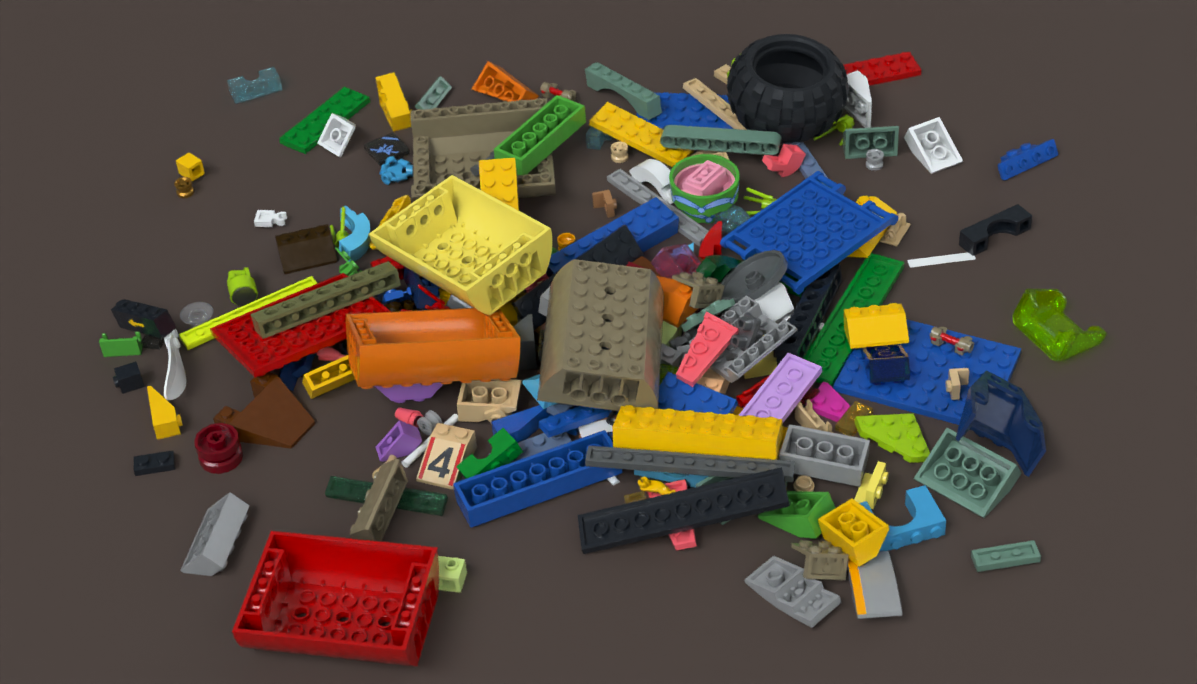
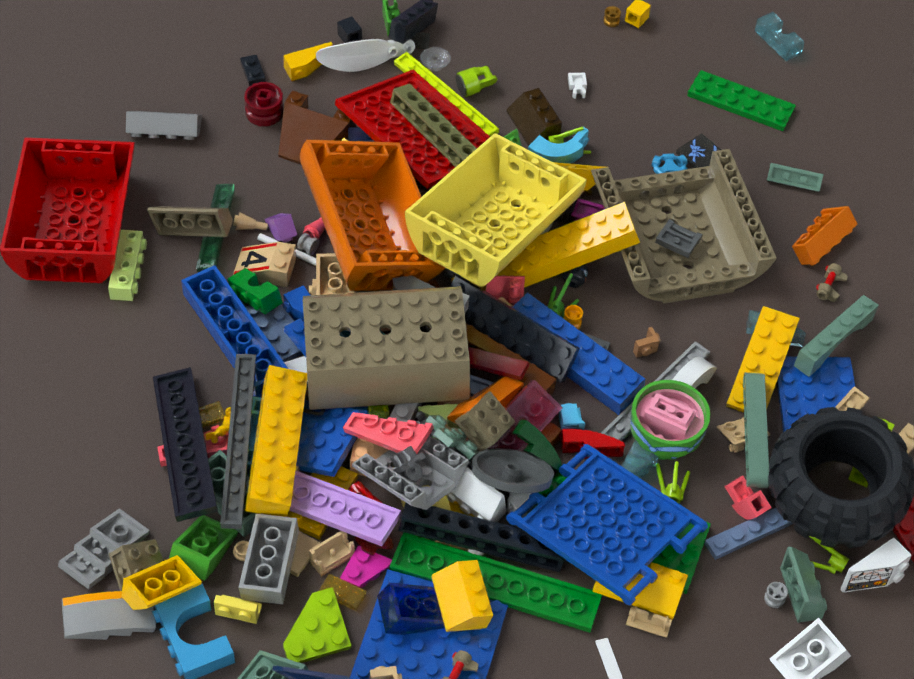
camera: 75 degrees right, 10 degrees up
white slope [317,113,356,157] -> none
yellow wedge [375,72,412,132] -> none
bright green brick [494,95,586,176] -> none
tan wheel [611,142,628,163] -> none

